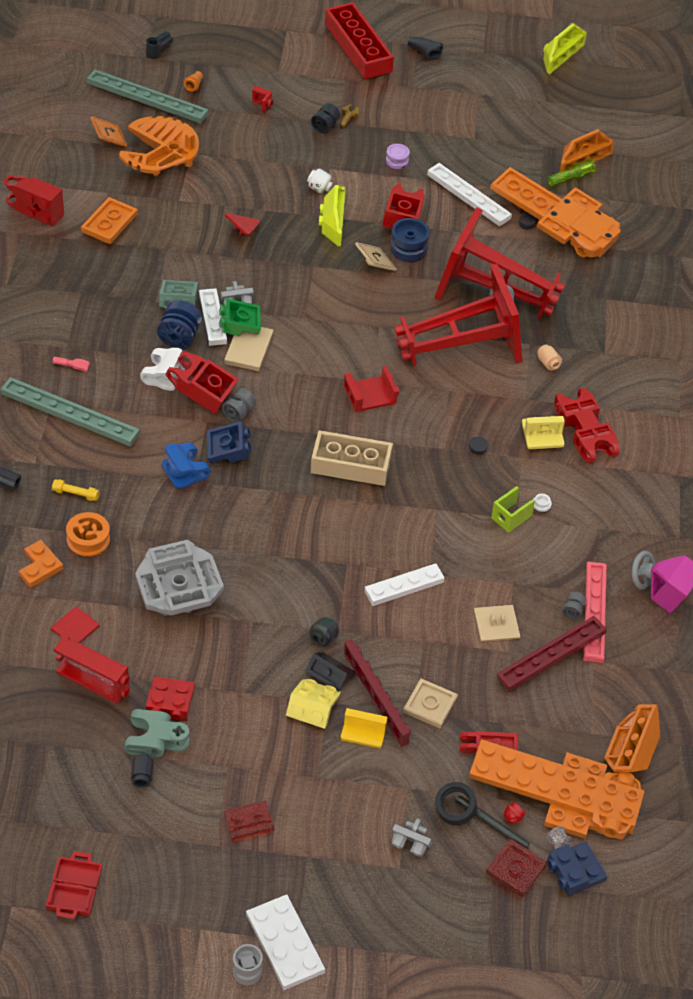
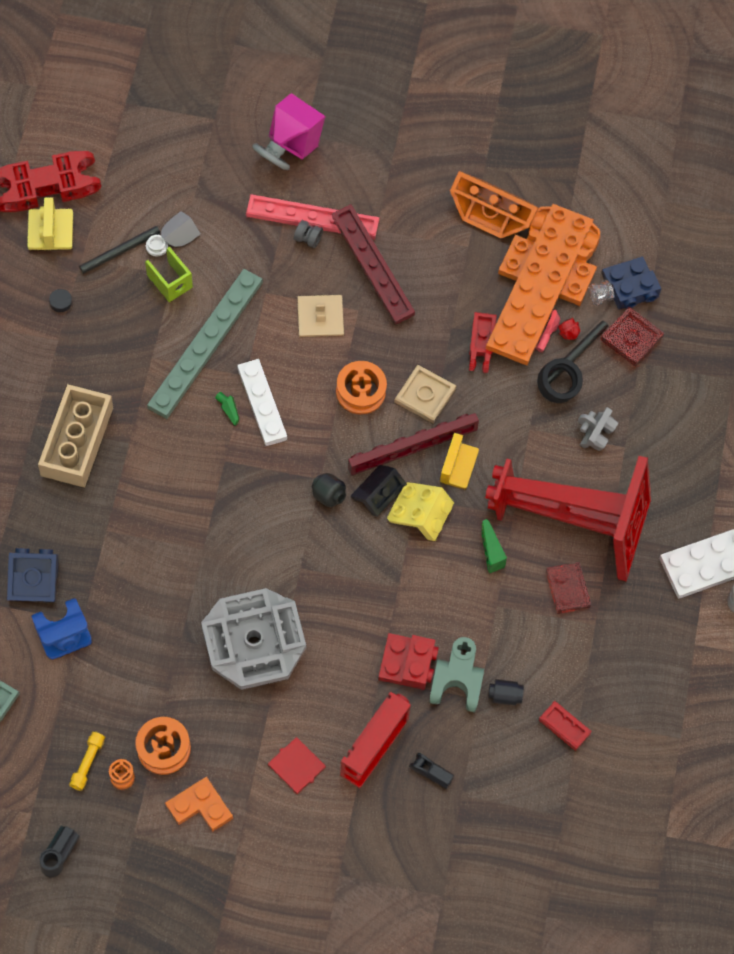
camera: 85 degrees left, 15 degrees up
red piece [46,851,102,919] -> none
none -> pearl dark grey bar [79,226,160,274]
none -> orange wheel [109,759,135,790]
none -> sand green plate [147,269,263,419]
none -> light grey brick [161,211,200,247]
none -> green bar [215,392,240,426]
none -> orange wheel [336,361,387,415]
none -> black bar [409,753,455,789]
none -> green slope [481,519,507,573]
none -> red piece [485,456,651,581]
none -> coral piece [535,310,560,352]
none -> red plate [539,701,592,751]

